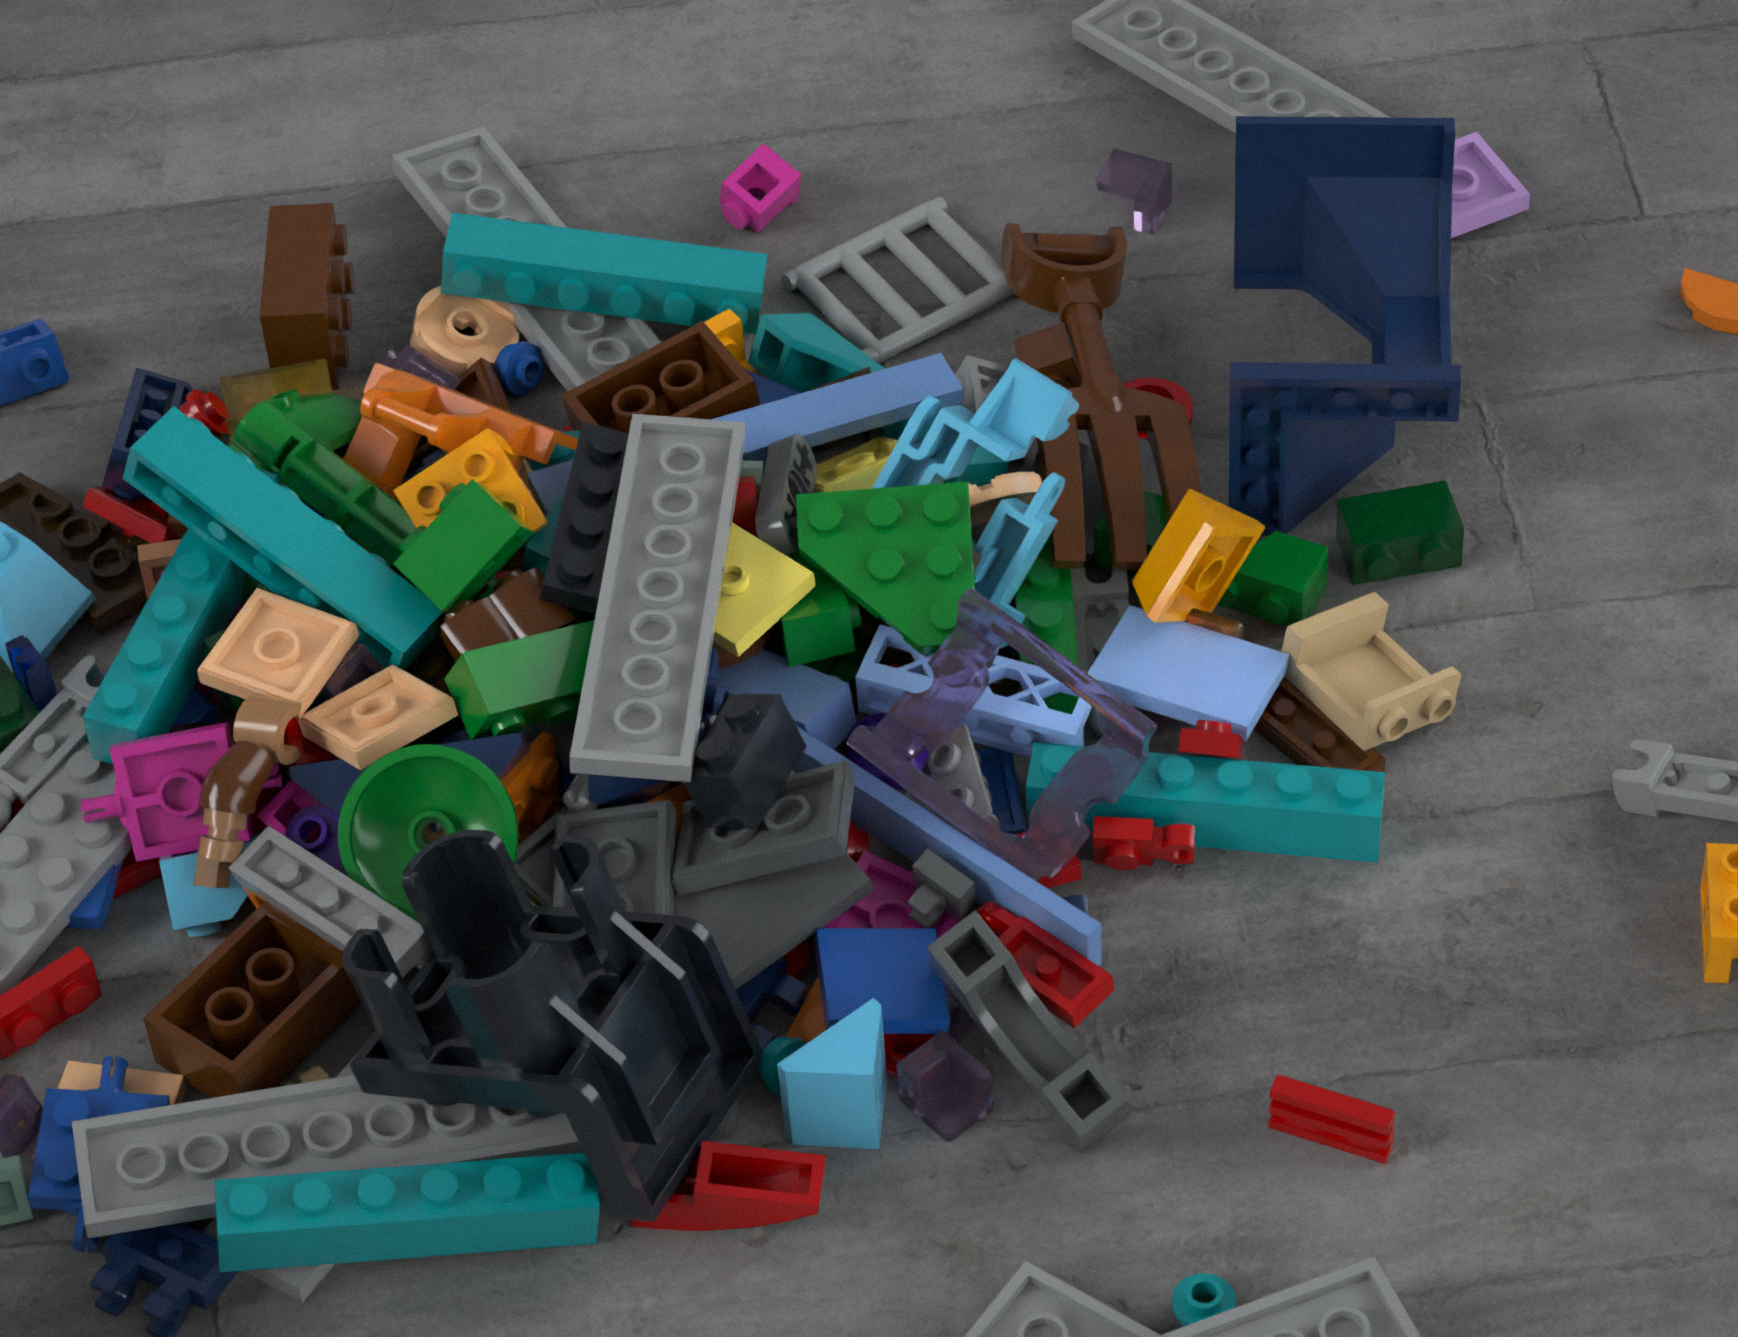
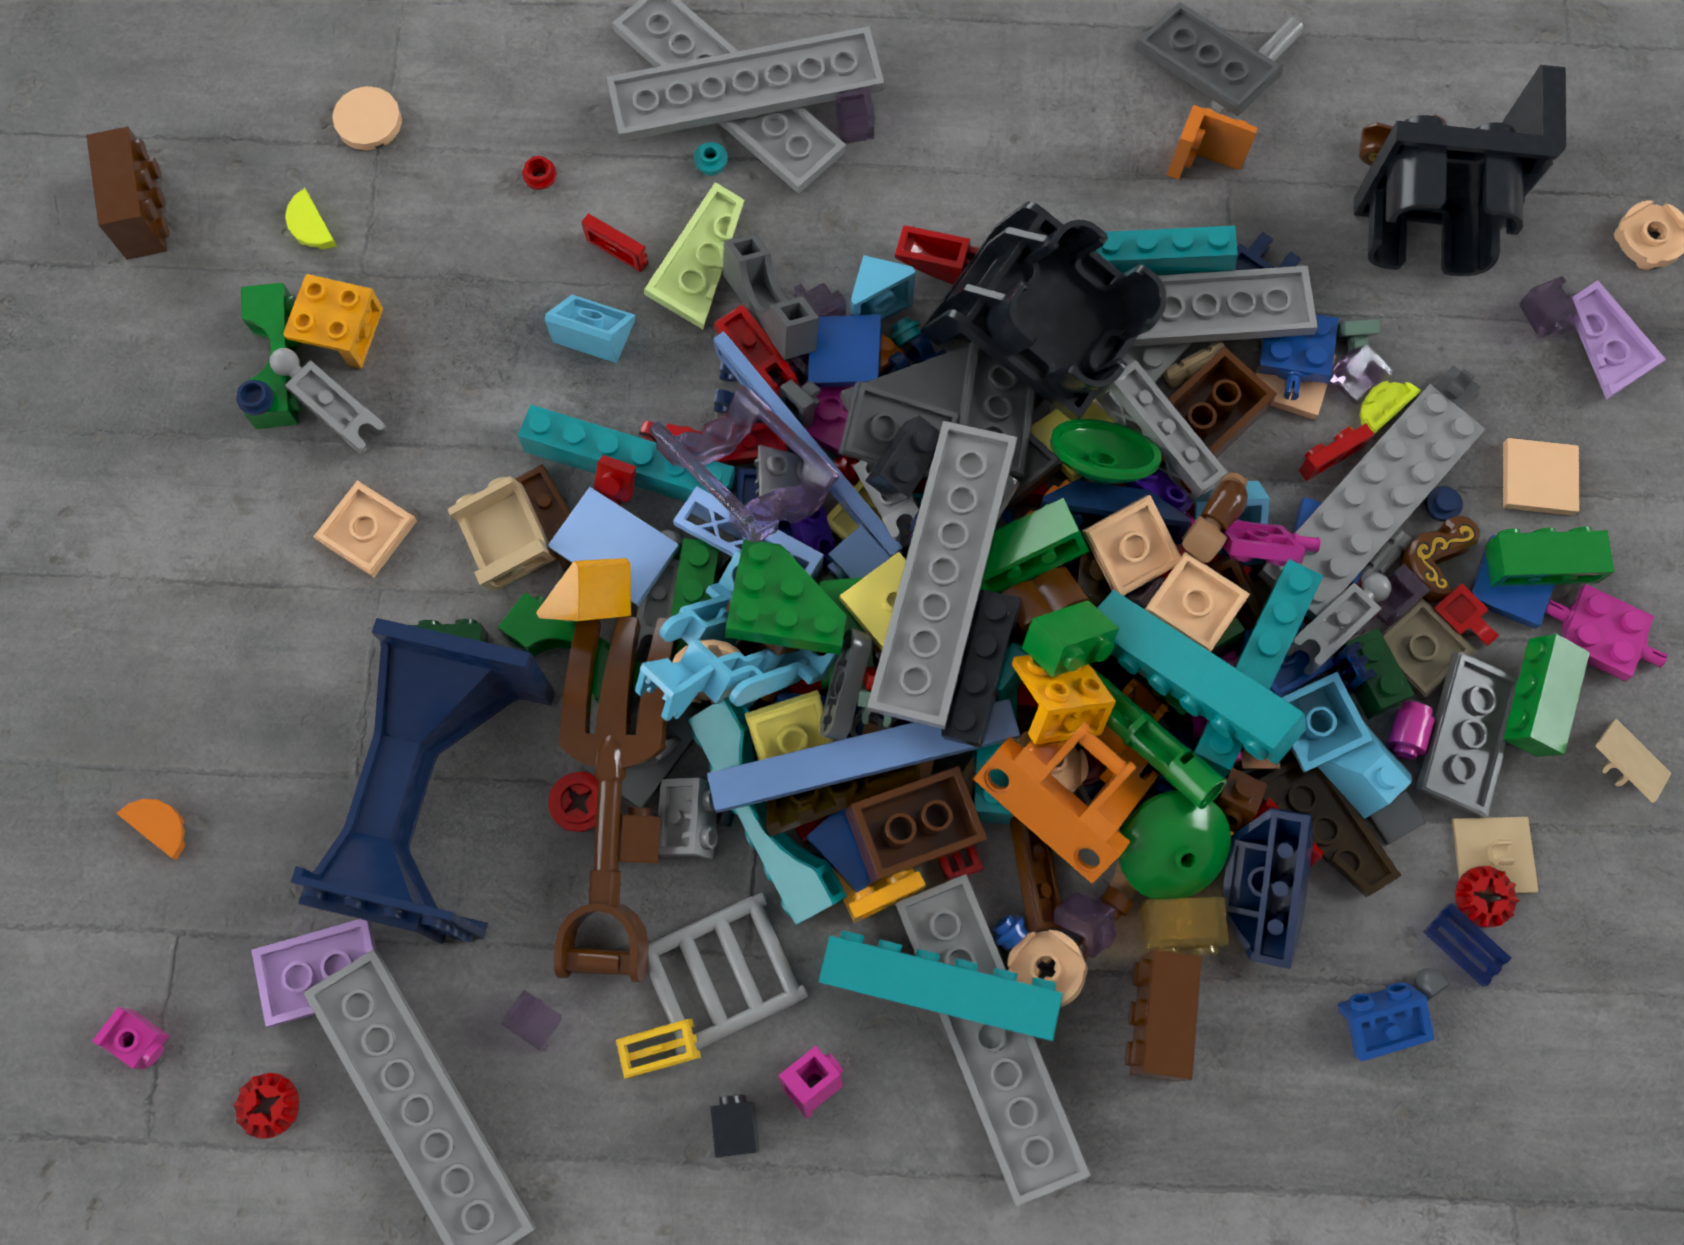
camera: 175 degrees left, 25 degrees up
red plate [179,389,229,438] -> none
none -> dark pink brick [92,1007,169,1070]
none -> red gear [233,1073,300,1139]
none -> light nougat tile [313,480,417,578]
none -> red plate [522,156,557,190]
none -> medium azure slope [545,295,636,363]
none -> yellow tile [616,1019,701,1079]
none -> yellowish green wing [644,182,744,330]
none -> black brick [710,1094,760,1158]
none -> medium azure slope [1282,672,1373,773]

